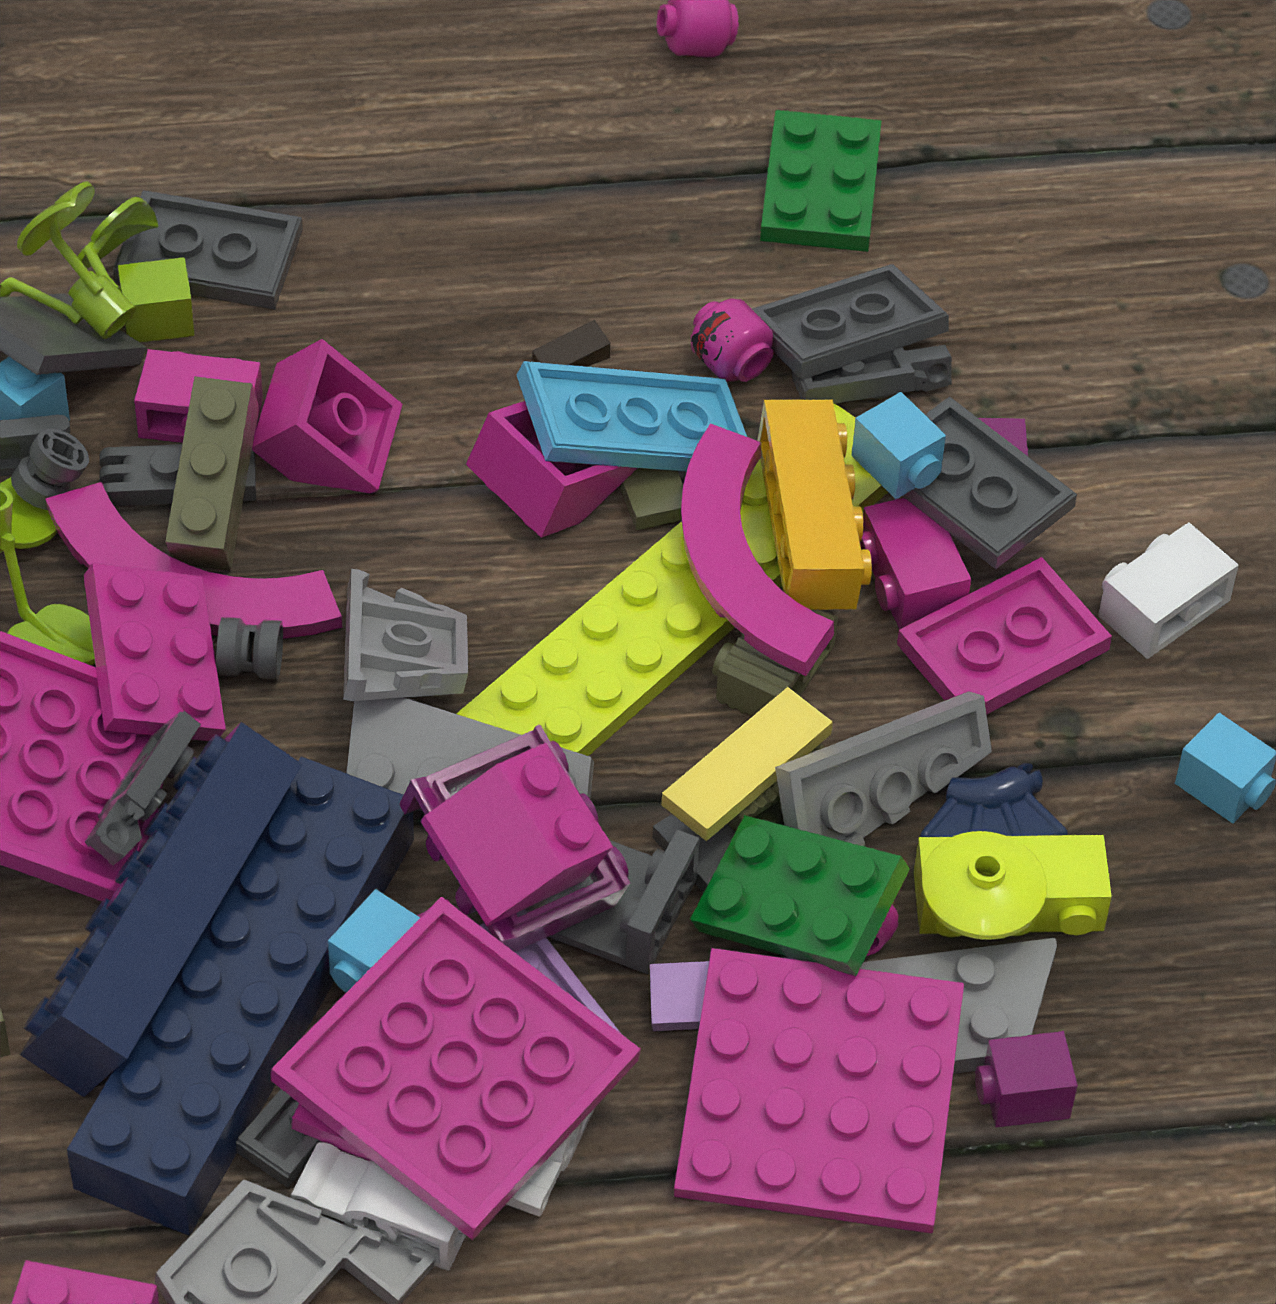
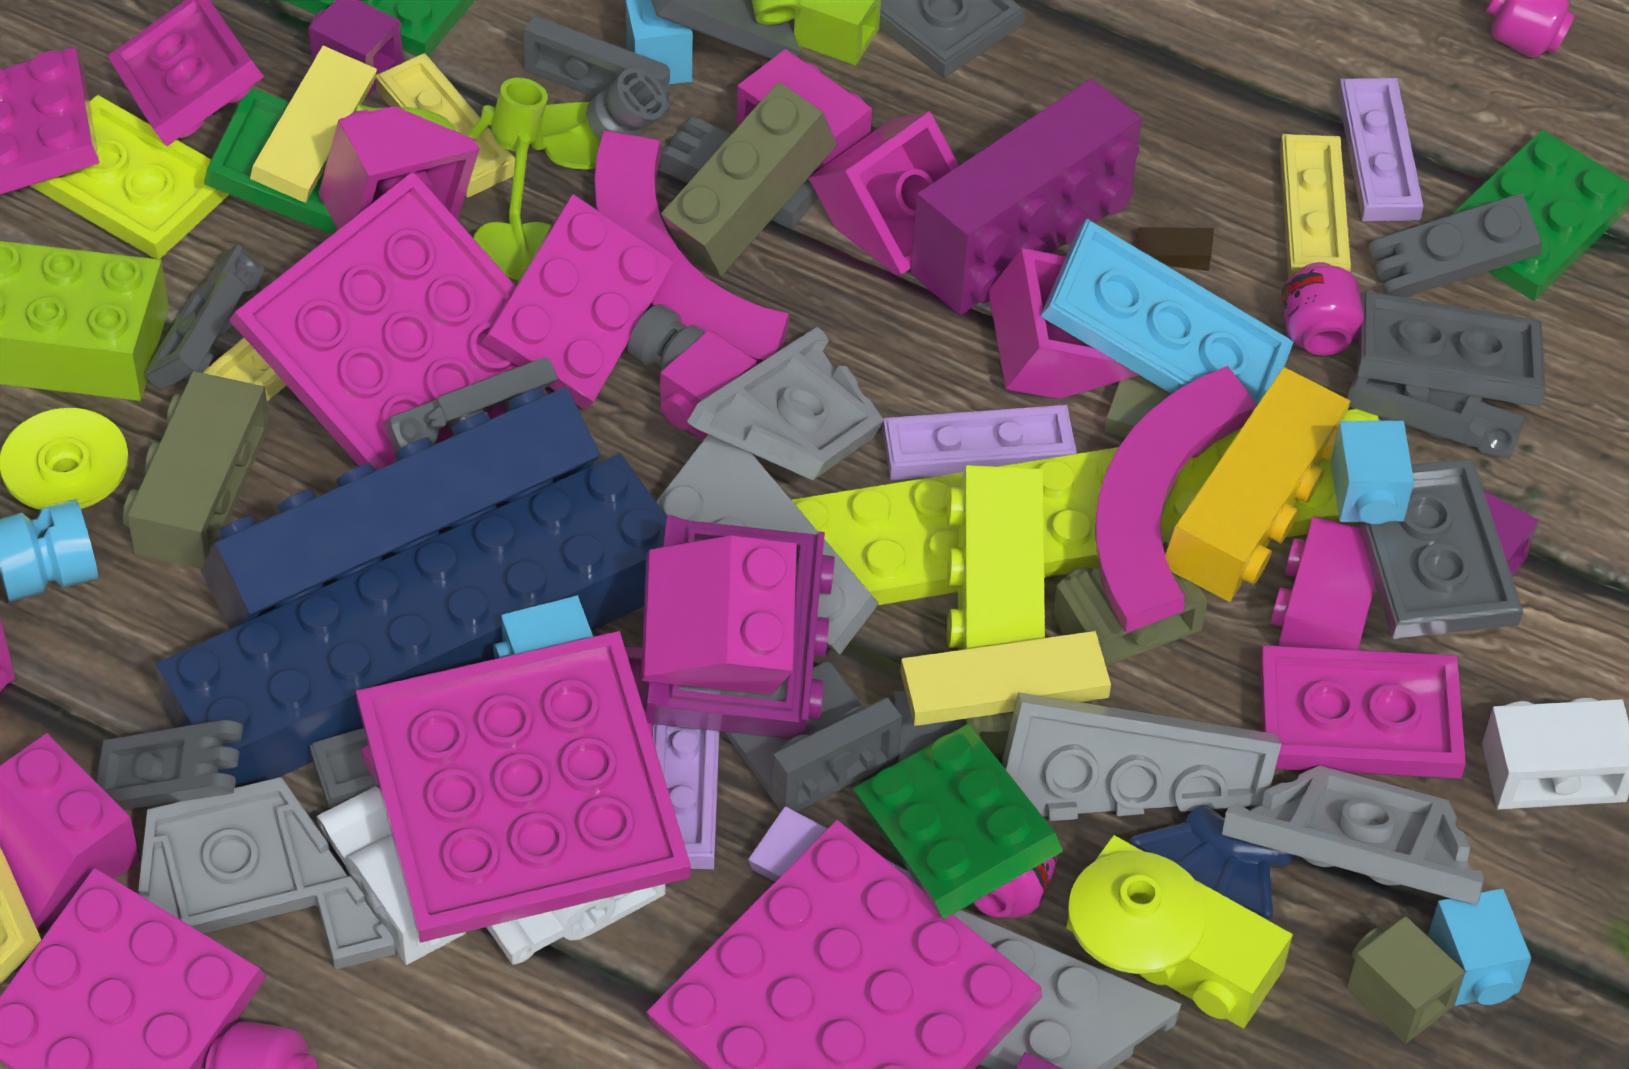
camera: 35 degrees right, 0 degrees up
none -> dark grey hinge [96,720,244,810]
none -> dark pink brick [660,329,757,441]
none -> lavender tile [882,405,1077,480]
none -> magenta brick [911,78,1142,316]
none -> neon yellow brick [947,465,1045,650]
none -> light grey wing [1222,765,1484,905]
none -> light yellow tile [1279,134,1351,279]
none -> lavender tile [1338,78,1424,222]
none -> olive brick [1347,916,1465,1044]
none -> dark grey hinge [1367,193,1542,297]

